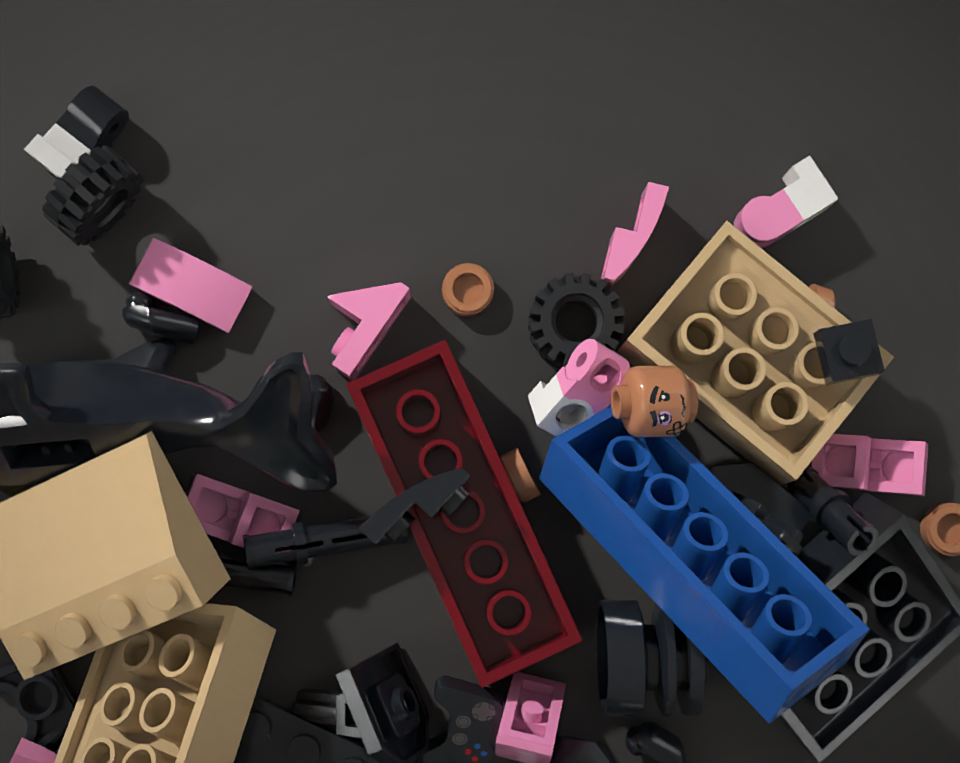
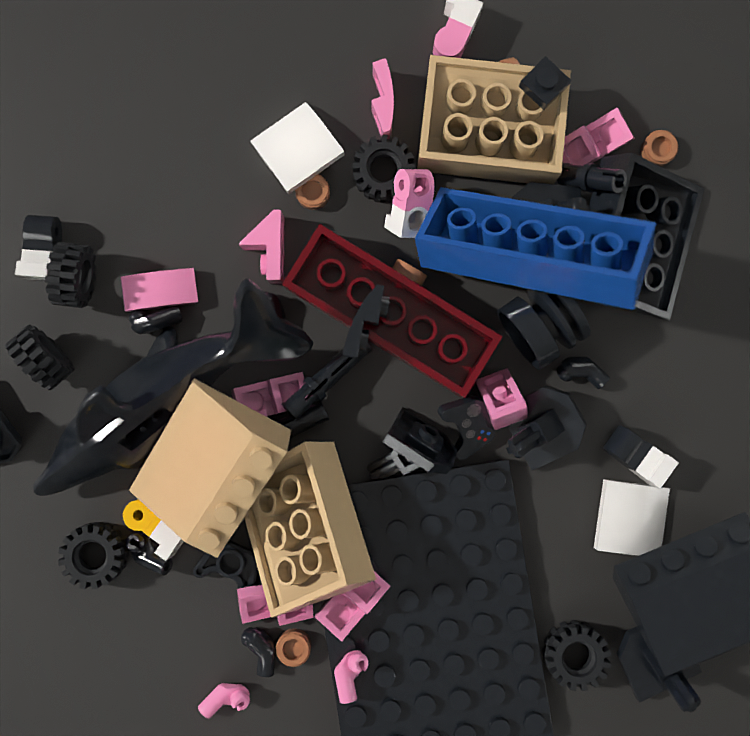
camera: 25 degrees left, 5 degrees up
nougat head [611,365,698,437] -> none
none -> white slope [250,102,345,194]

